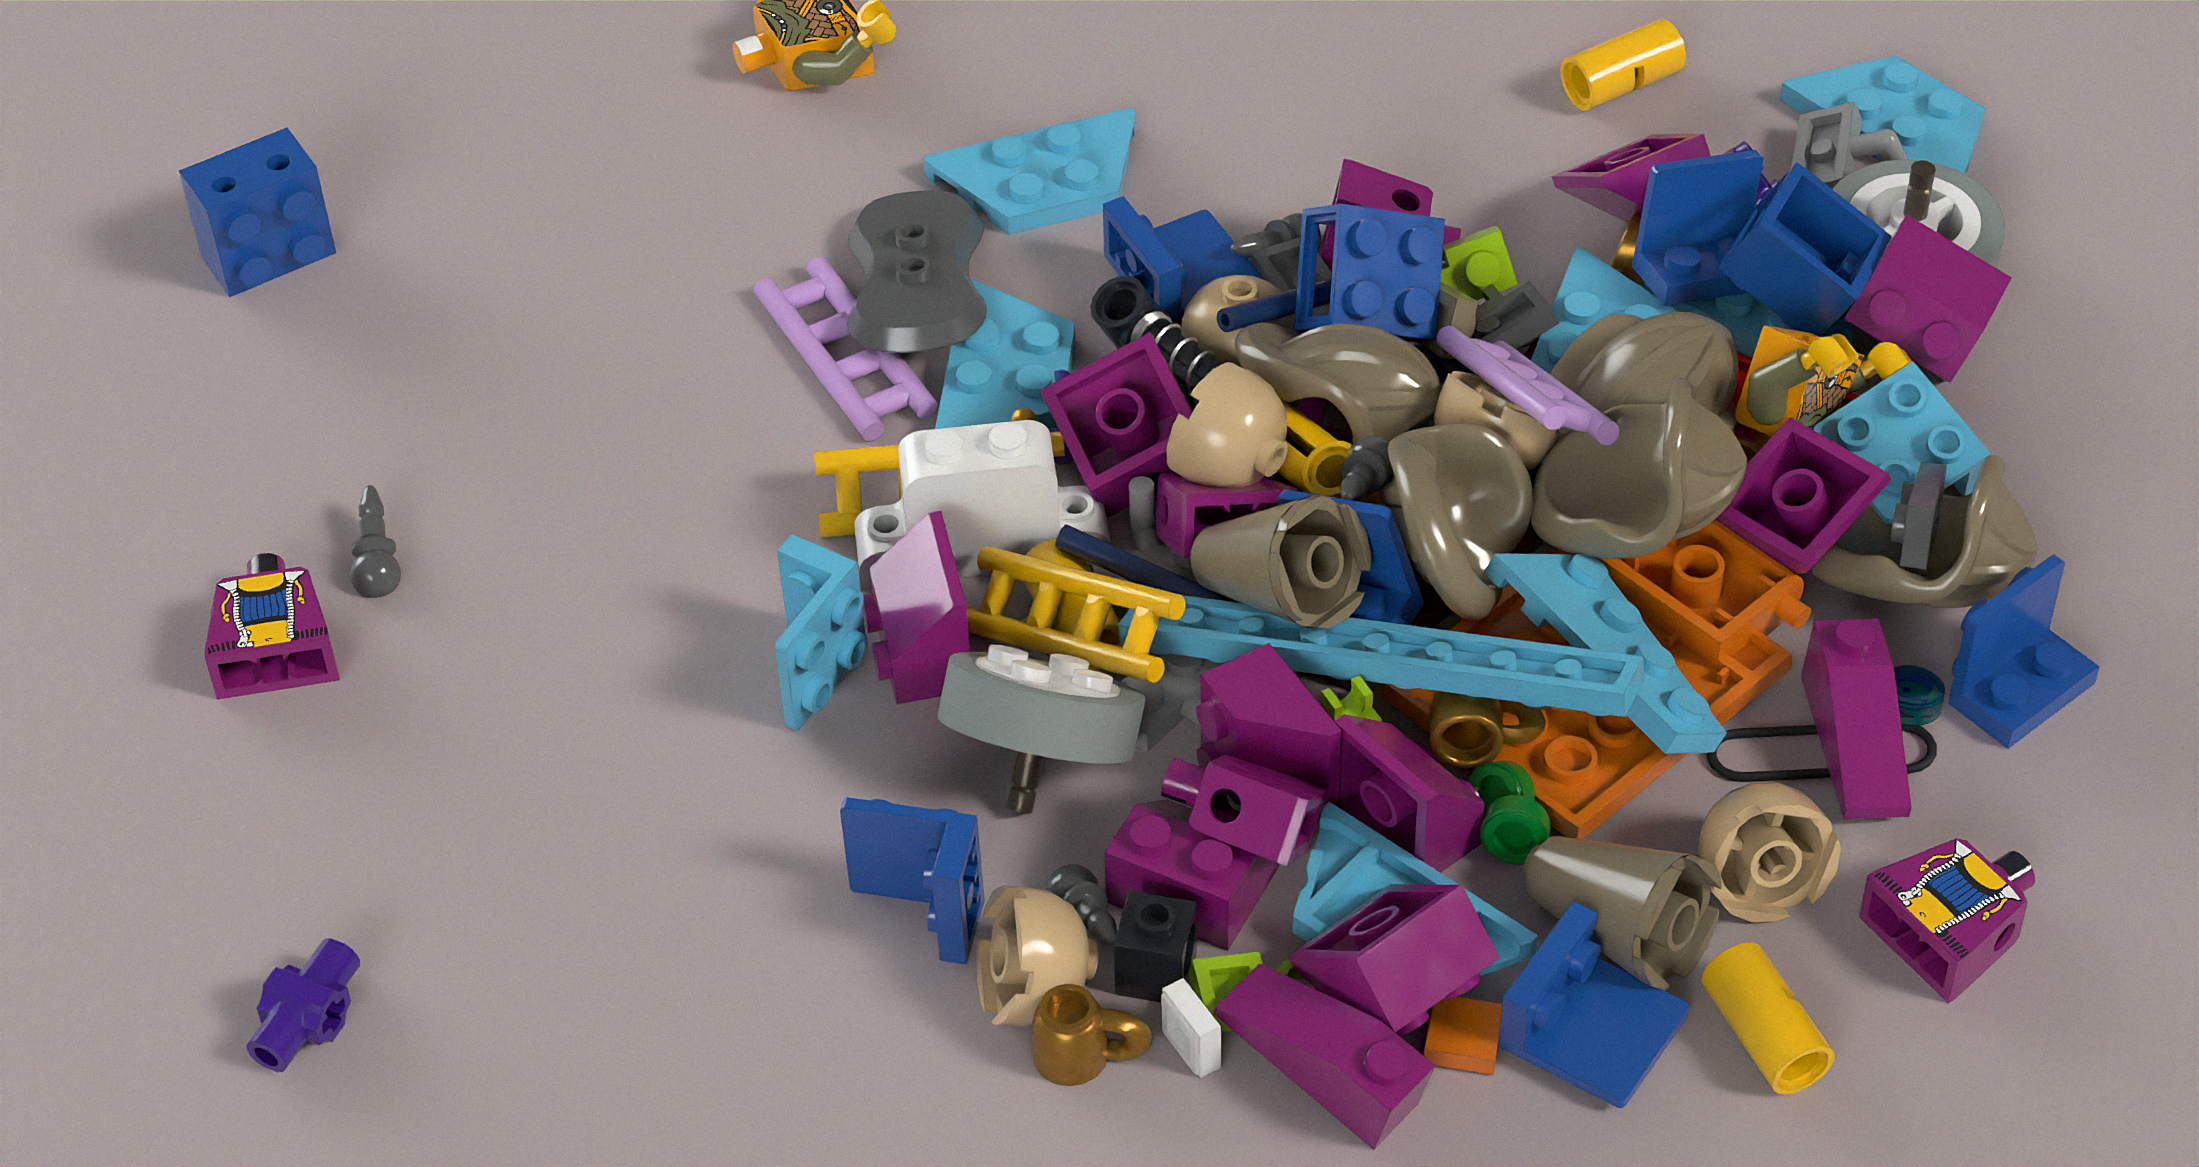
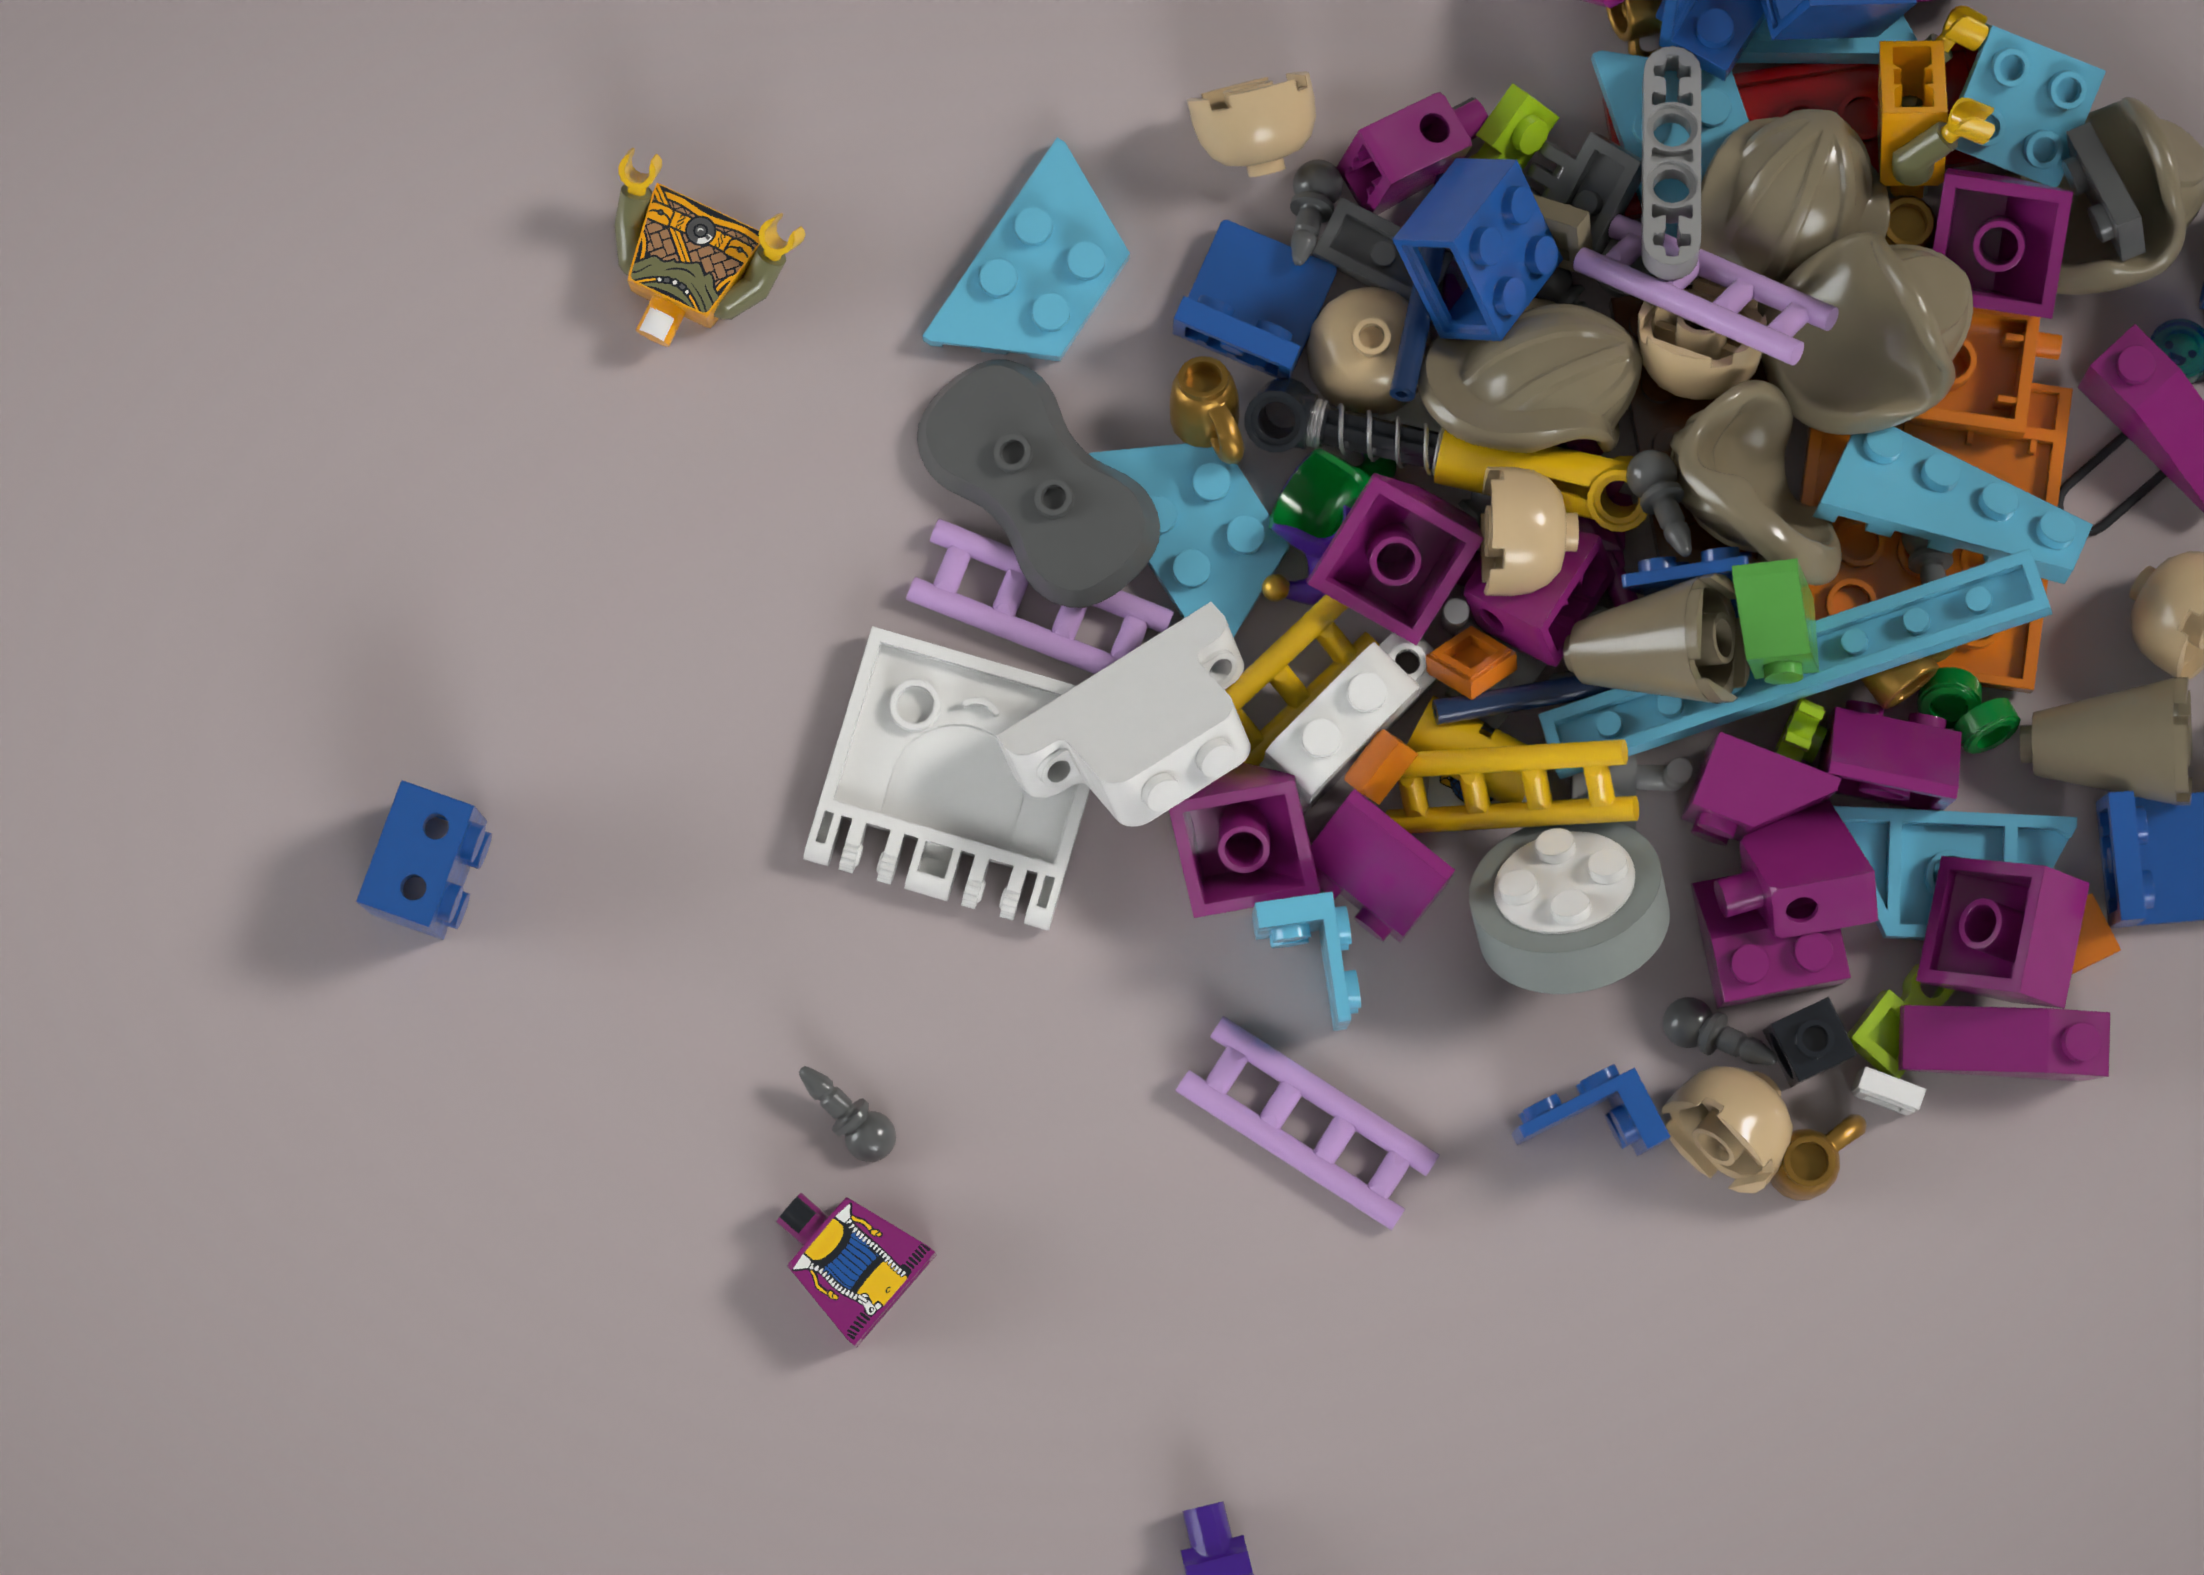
camera: 40 degrees left, 35 degrees up
none -> white hinge [803,626,1091,931]
none -> white brick [996,602,1251,827]
none -> magenta slope [1169,762,1320,918]
none -> pearl gold piece [1170,356,1245,464]
none -> lavender bar [1175,1016,1439,1230]
none -> tan cylinder [1187,71,1316,177]
none -> orange tile [1343,729,1419,805]
none -> orange tile [1426,626,1517,700]
none -> light grey beam [1641,46,1701,280]
none -> bright green slope [1732,558,1819,685]

